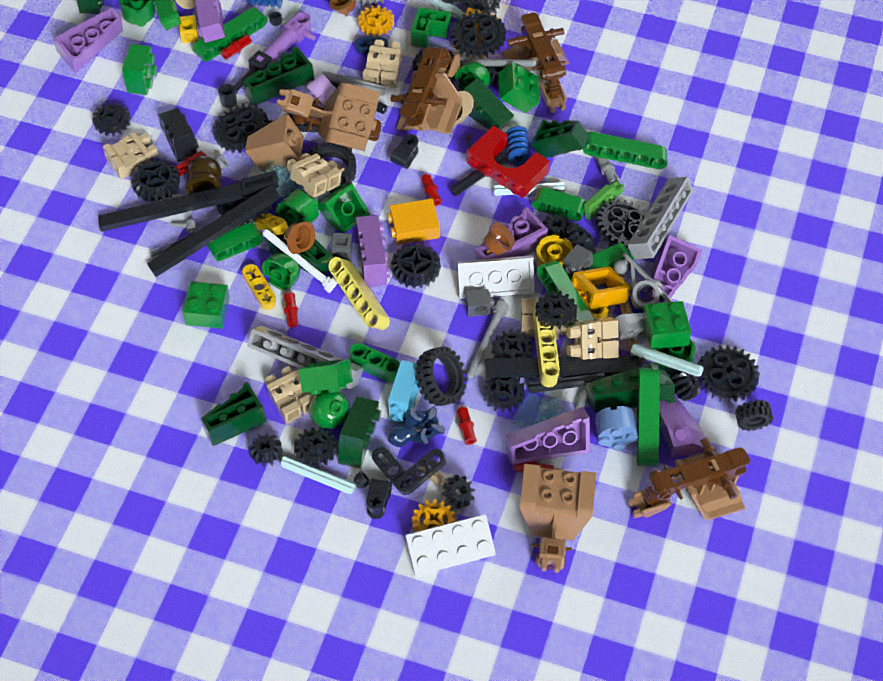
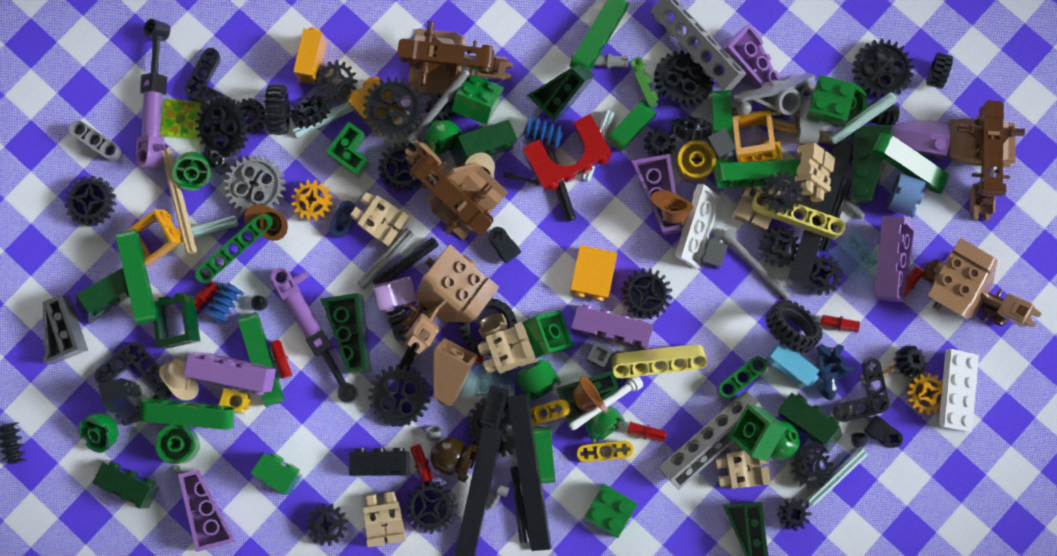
camera: 65 degrees left, 25 degrees up
red axle [421,173,442,206] -> none

